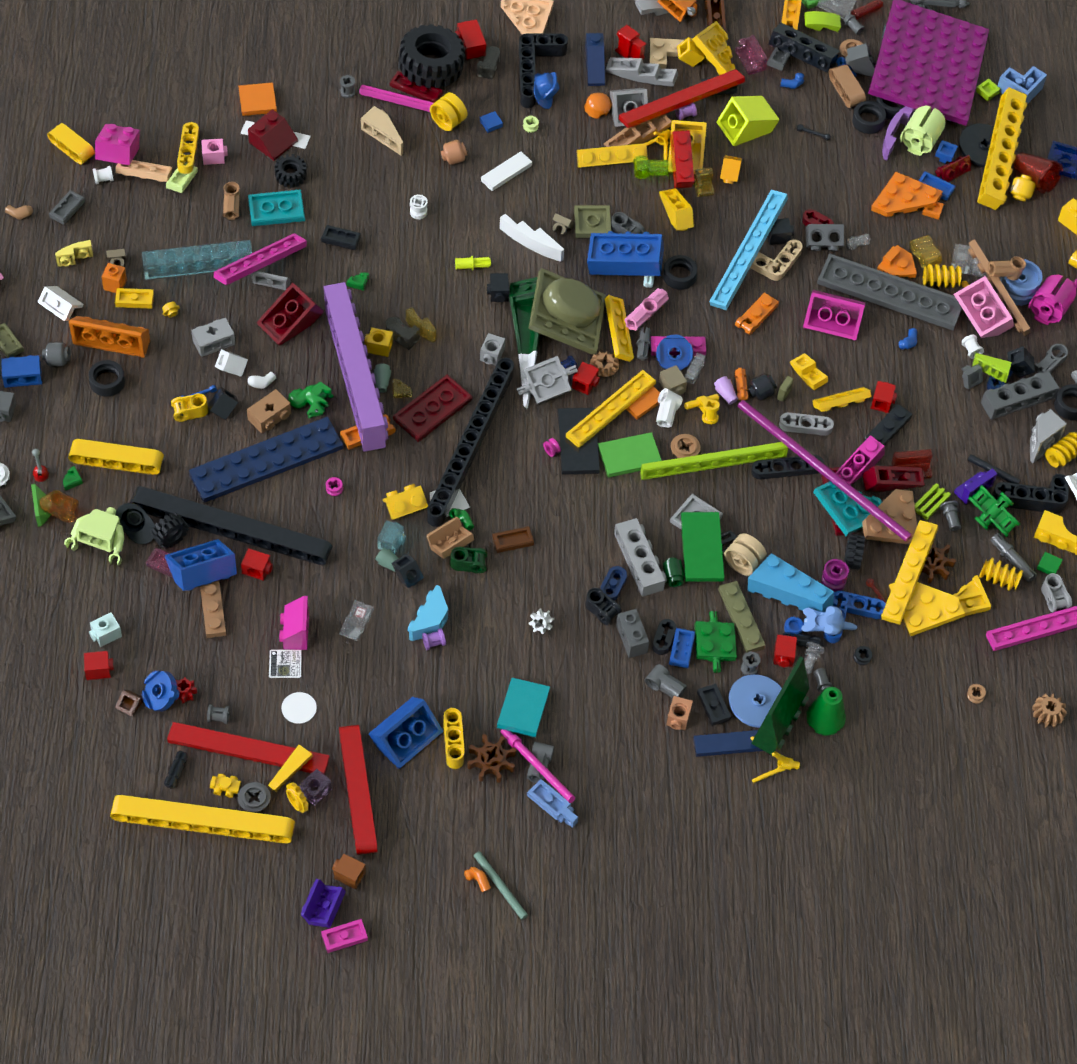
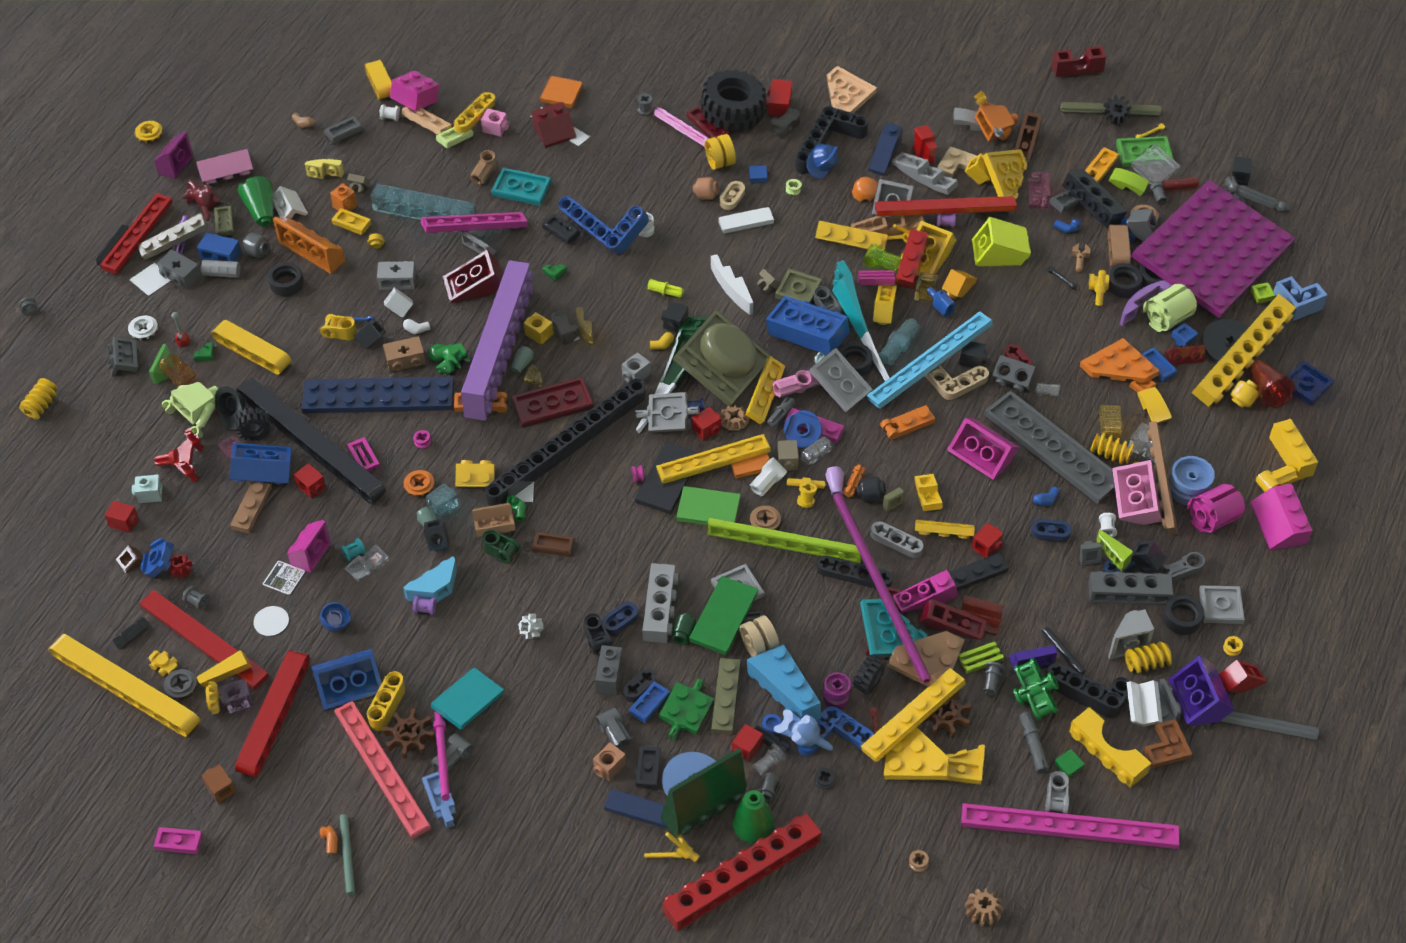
camera: 30 degrees right, 5 degrees down
black tyre [275,154,307,188] -> none
dark purple bracket [301,879,346,928] -> none
tan slope [361,106,403,155] -> none
dark grey bush [741,651,760,676] -> none
orange plate [877,245,917,278] -> none
yellow piece [979,557,1023,591] -> none
medium nougat piece [987,256,1026,280] -> none
none -> red axle [154,429,204,482]
none -> light grey axle [201,259,241,278]
none -> green cone [238,176,274,227]
none -> blue hair [320,602,351,632]
none -> coral tile [334,701,431,839]
none -> teal bush [340,538,366,562]
none -> dark pink tile [347,437,380,472]
none -> orange gear [404,470,434,497]
none -> blue beam [558,196,649,254]
none -> yellow arm [650,332,674,350]
none -> red brick [662,813,822,932]
none -> tan plate [720,181,745,210]
none -> light grey plate [809,348,873,412]
none -> teal plate [832,260,890,381]
none -> dark pink tile [858,270,895,285]
none -> clear light blue piece [879,318,920,366]
none -> blue piece [927,287,956,317]
none -> dark blue plate [1031,519,1072,541]
none -> medium nougat bar [1072,243,1091,272]
none -> yellow piece [1089,270,1109,306]
none -> yellow slope [1137,387,1172,423]

